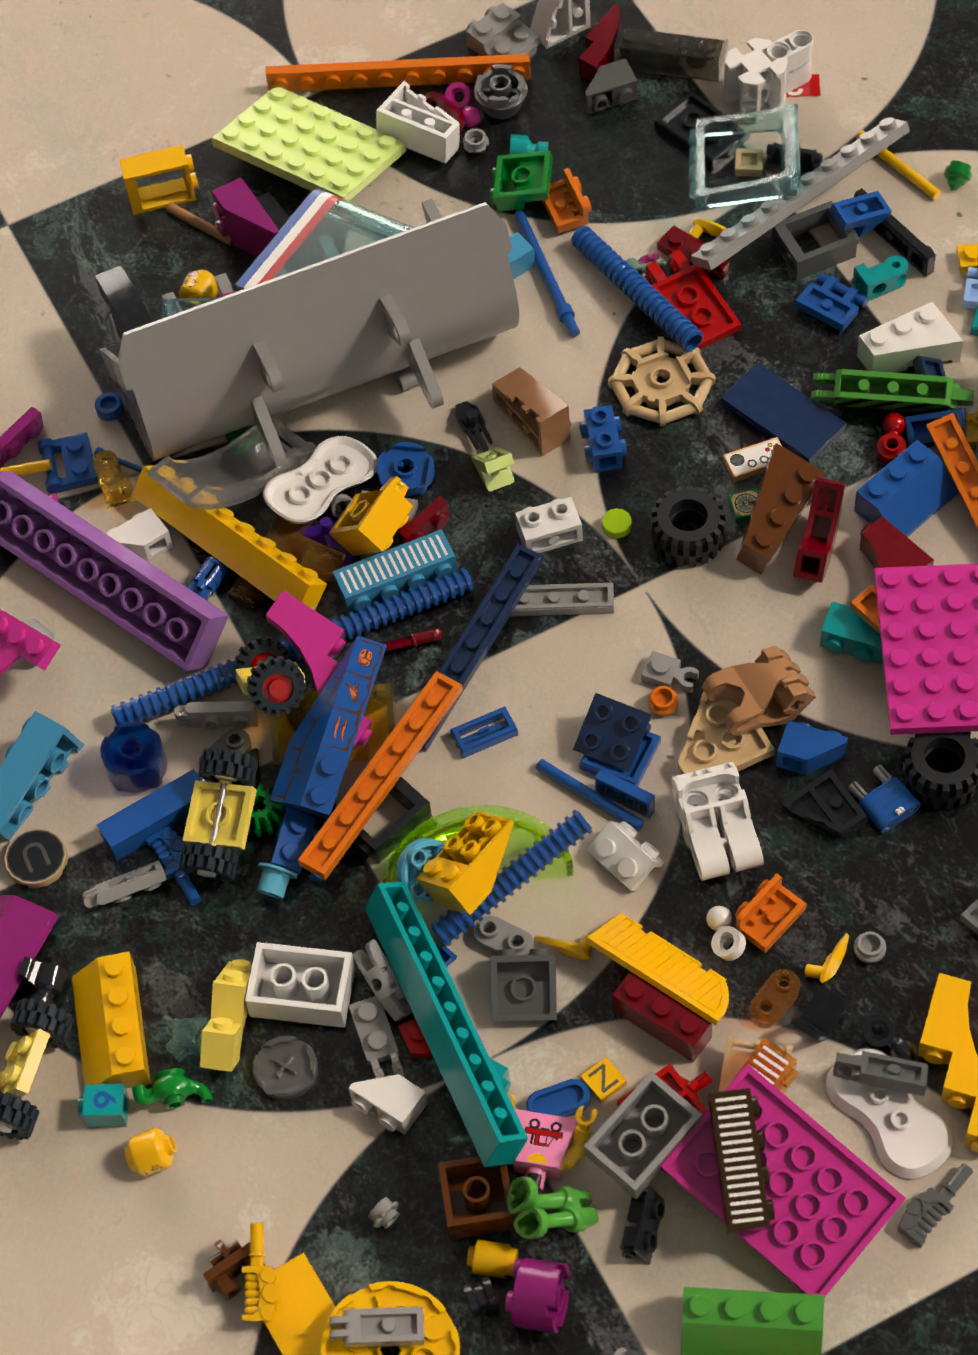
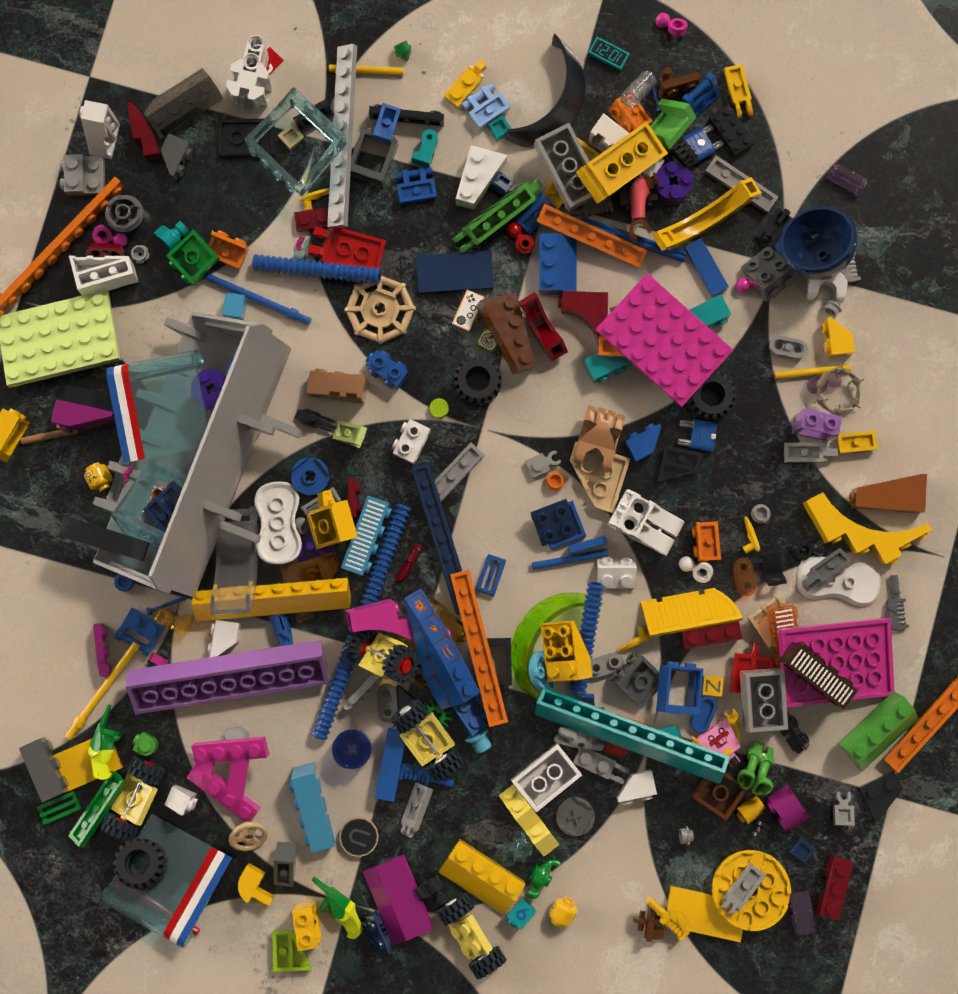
camera: 55 degrees left, 25 degrees up
none -> blue window [656,661,704,715]

